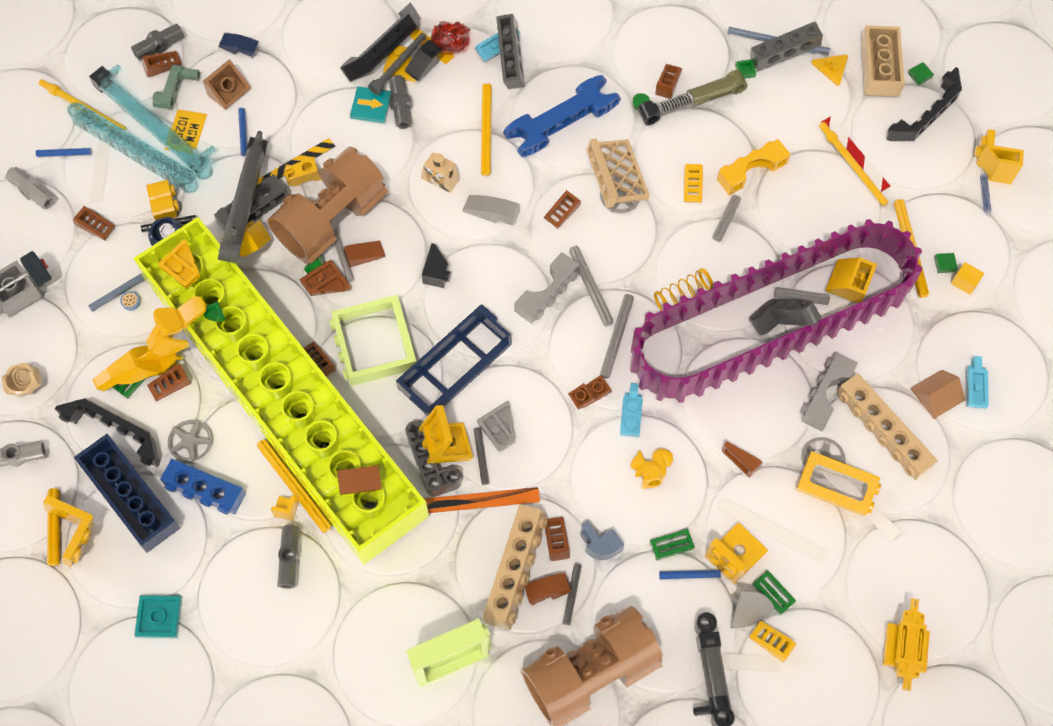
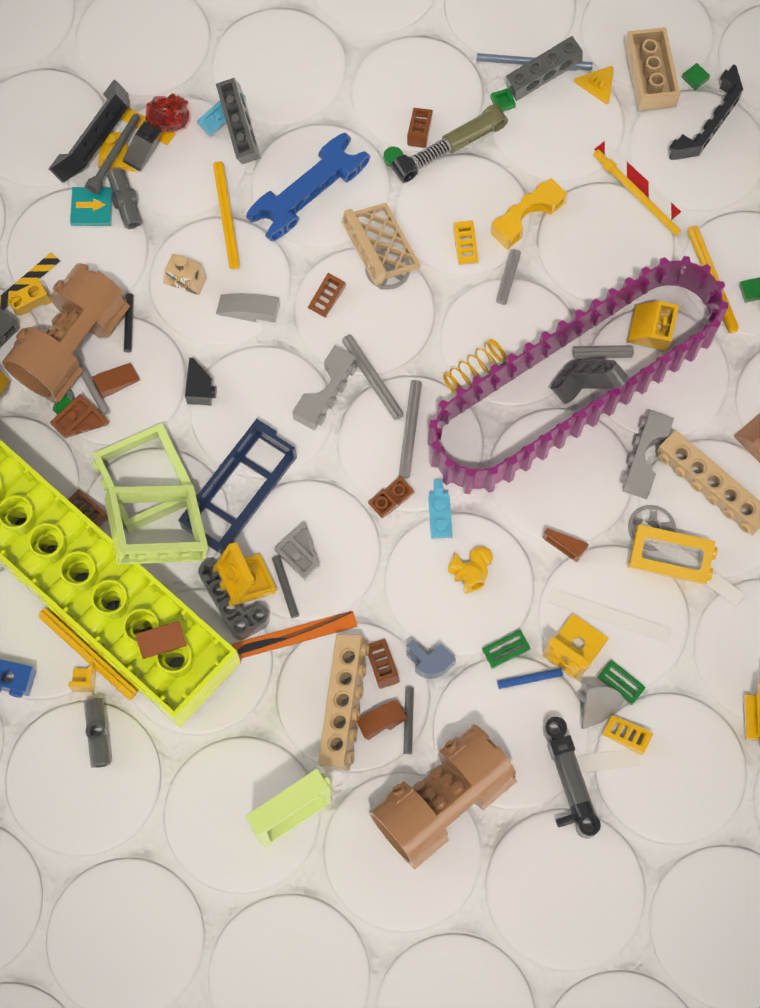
camera: 10 degrees left, 5 degrees up
none -> yellowish green window [104,484,209,565]
none -> black bar [123,293,134,353]

